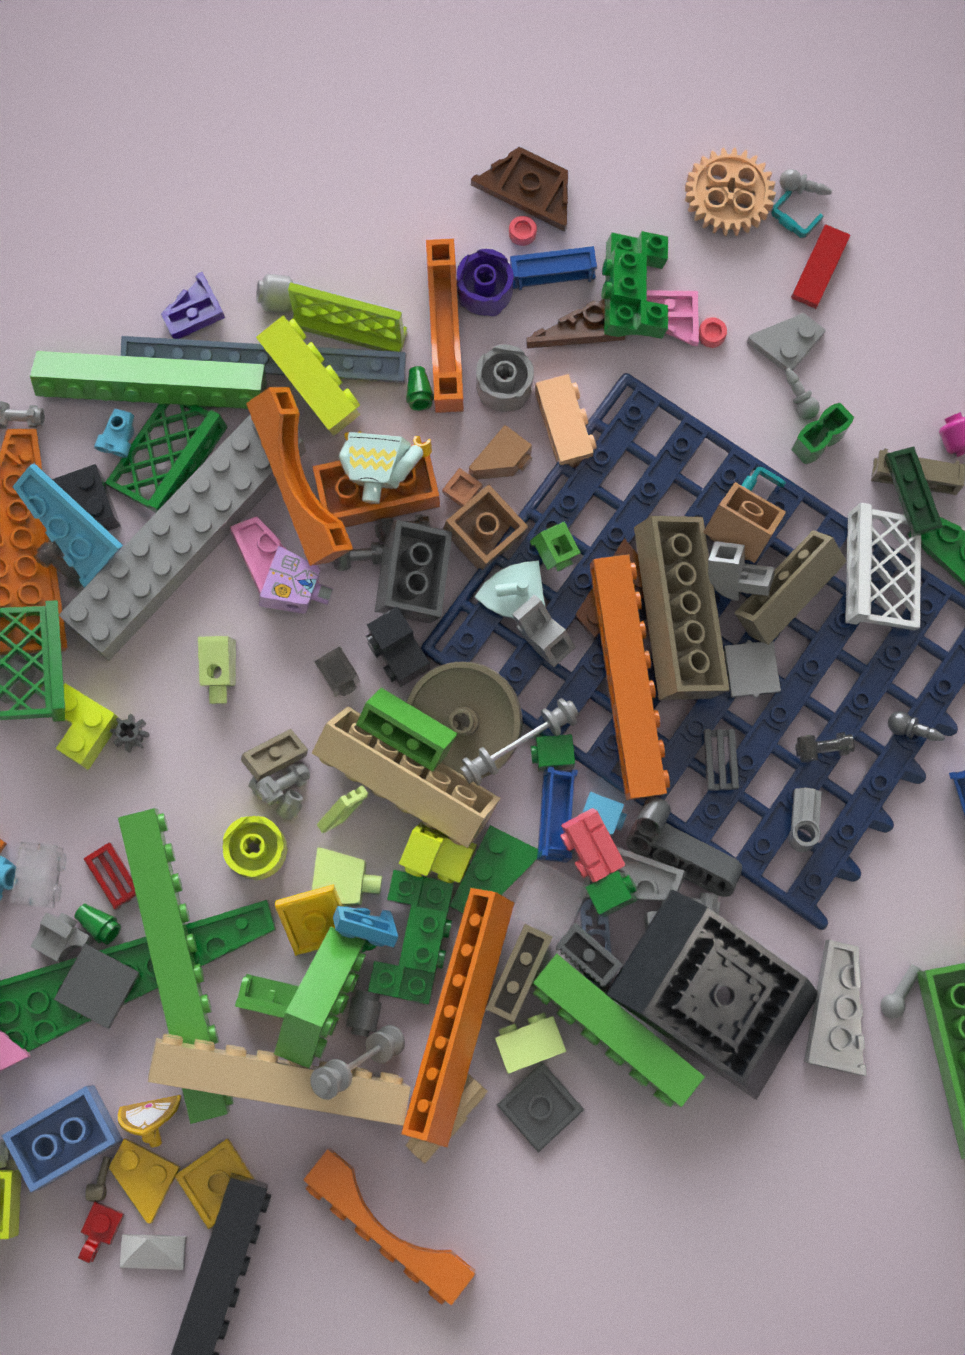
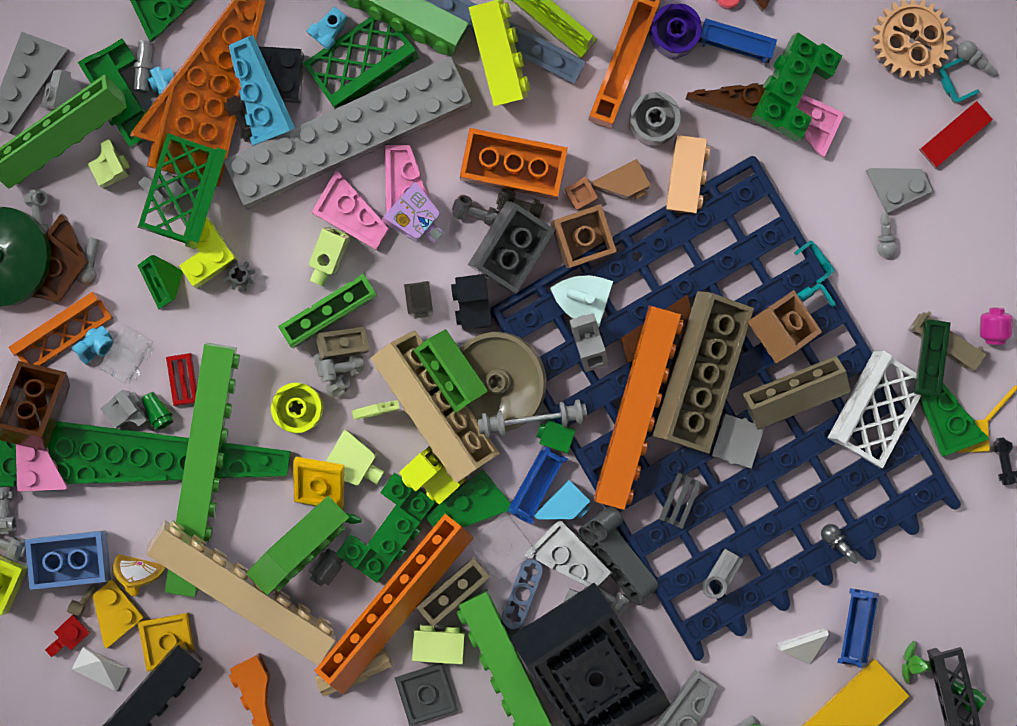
camera: 25 degrees right, 10 degrees up
dark grey tile [54,944,140,1029] -> none
bright green hinge [235,974,299,1018] -> none
orange arch [246,387,353,566] -> none
light grey axle [310,1025,405,1100] -> none
dark azure wing [333,906,398,948] -> none
light aqua torso [339,431,432,504] -> none
green cone [406,366,434,411] -> none
bright green brick [530,521,580,572] -> none
dark grey brick [556,923,623,987] -> none
coral brick [560,808,625,882] -> none
green brick [585,870,638,917] -> none
coral tile [699,317,727,348] -> none
light grey brick [708,541,774,601] -> none
green brick [791,403,854,464] -> none
clear smoke bar [795,732,855,762] -> none
none -> green slope [137,255,183,310]
none -> bright green brick [278,273,378,349]
none -> bright pink wing [311,170,389,250]
none -> white slope [777,628,829,664]
none -> teal piece [794,240,834,284]

